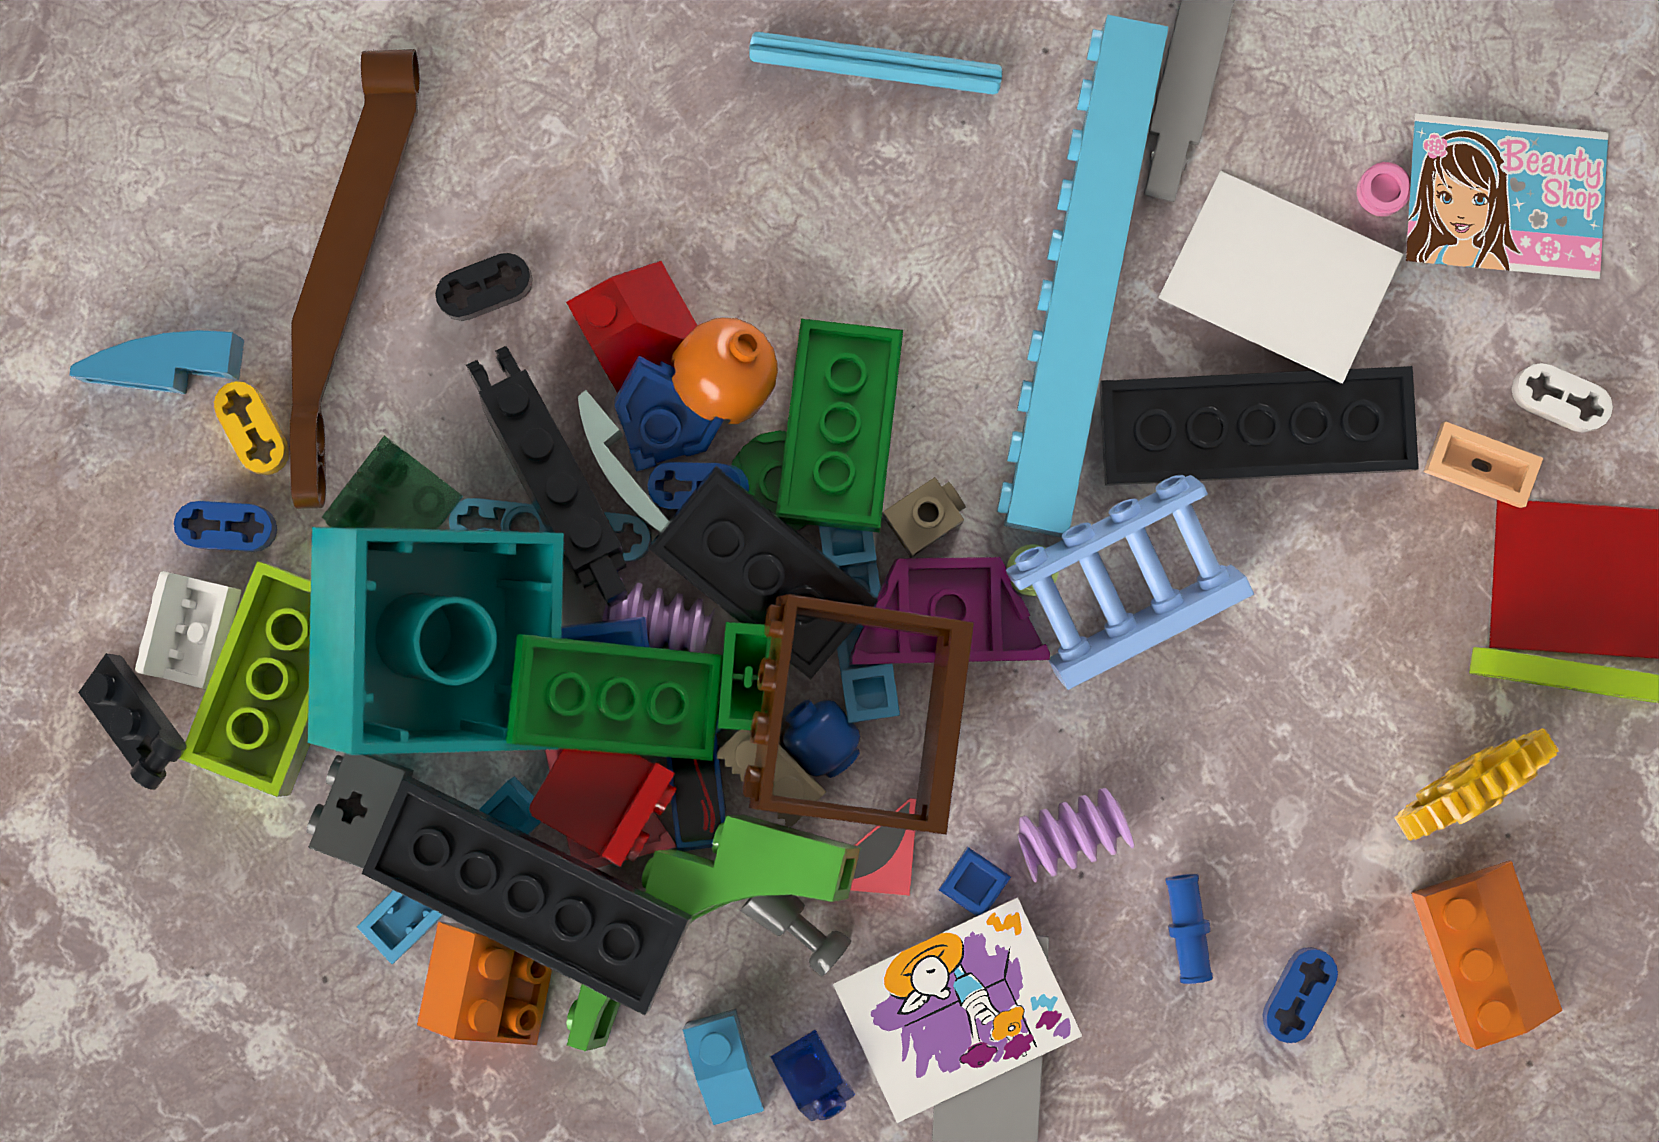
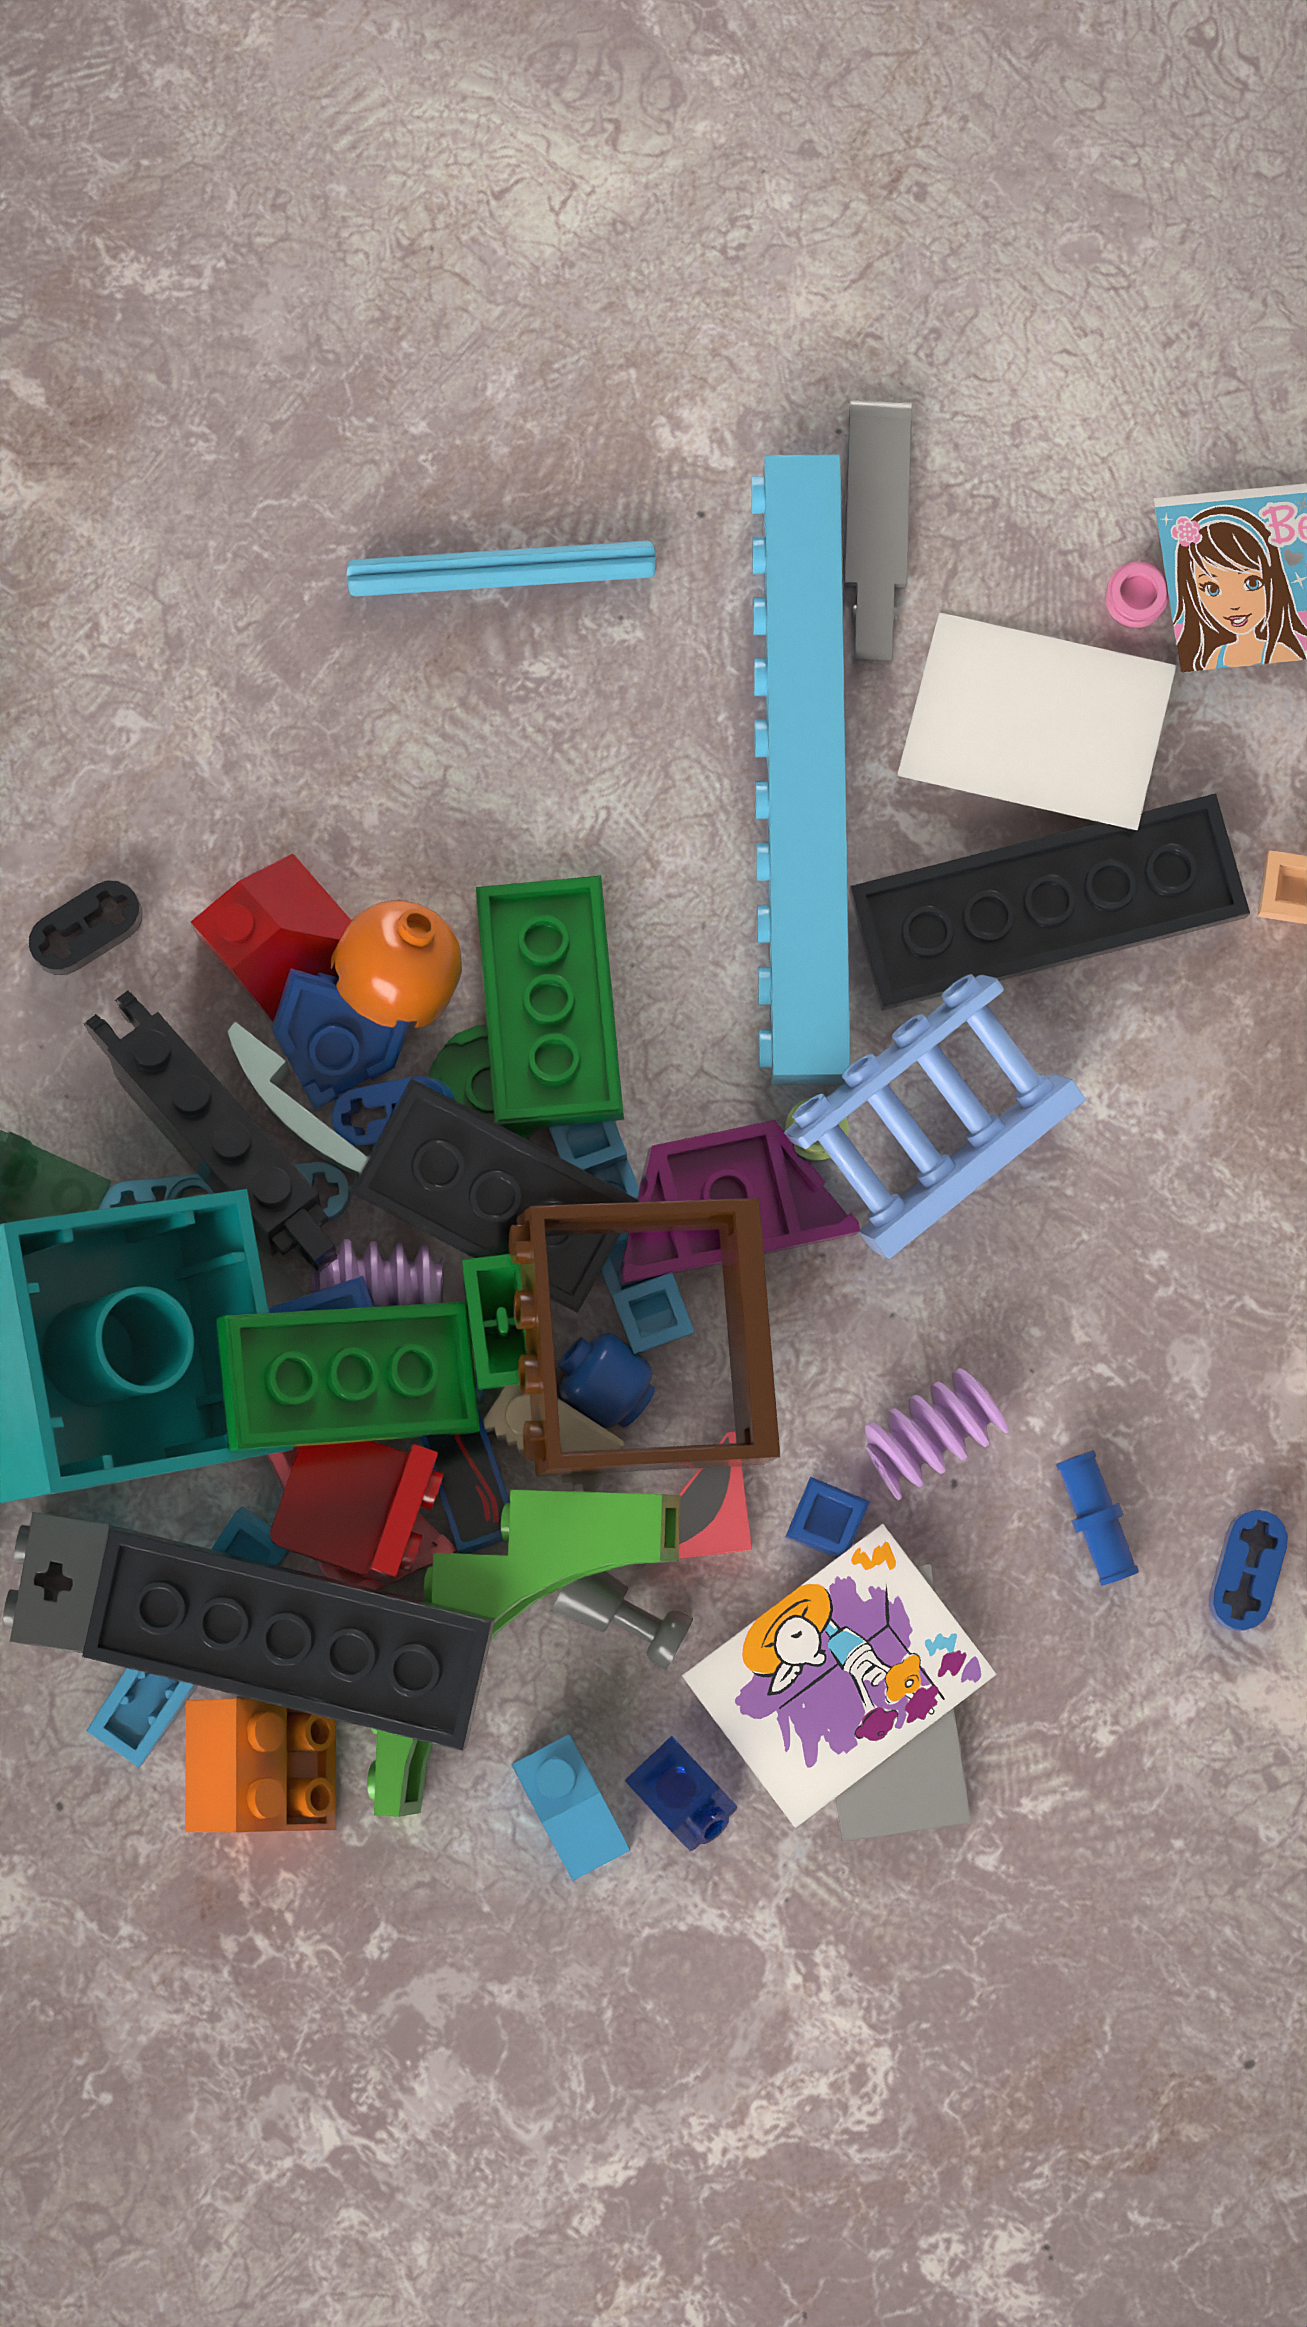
camera: 20 degrees left, 5 degrees down
dark tan brick [882,477,966,558] -> none

